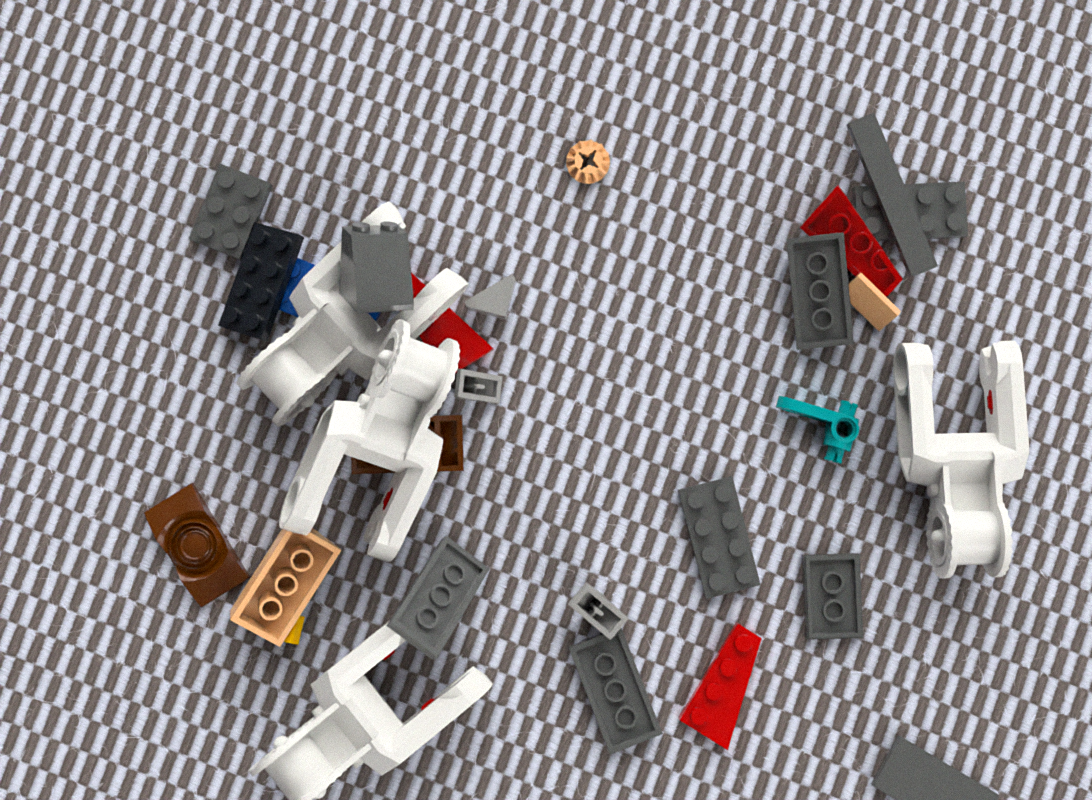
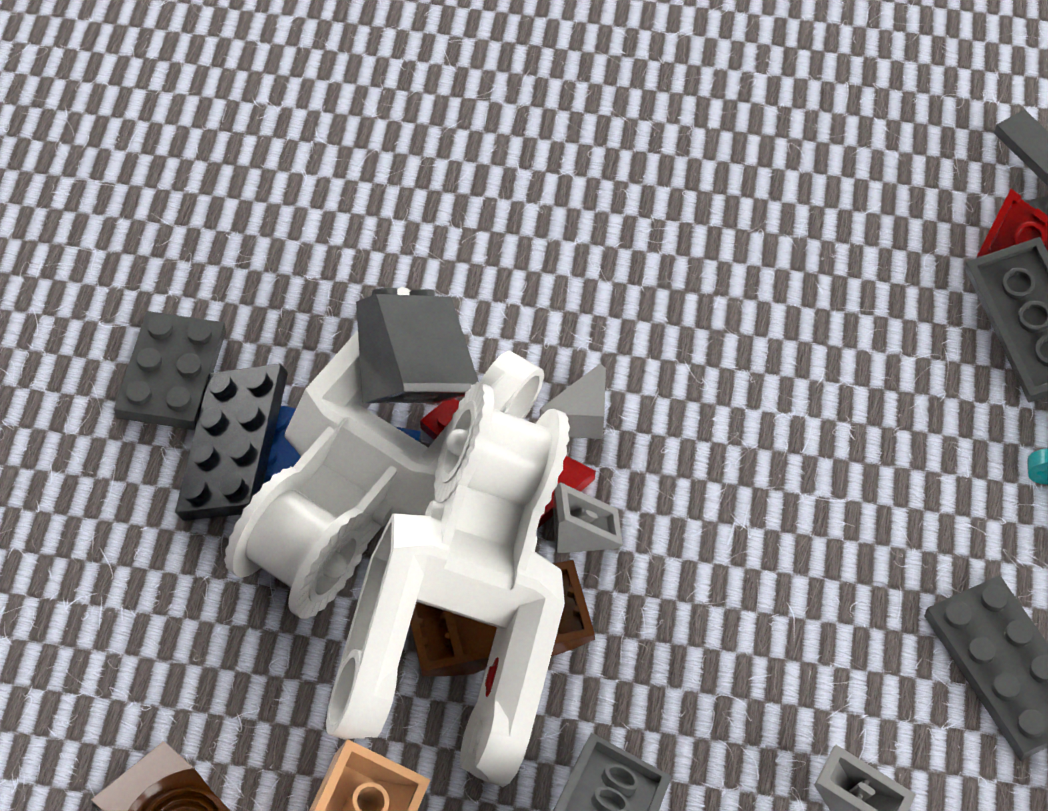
camera: 15 degrees left, 30 degrees down
light nougat gear [566,139,610,184] -> none

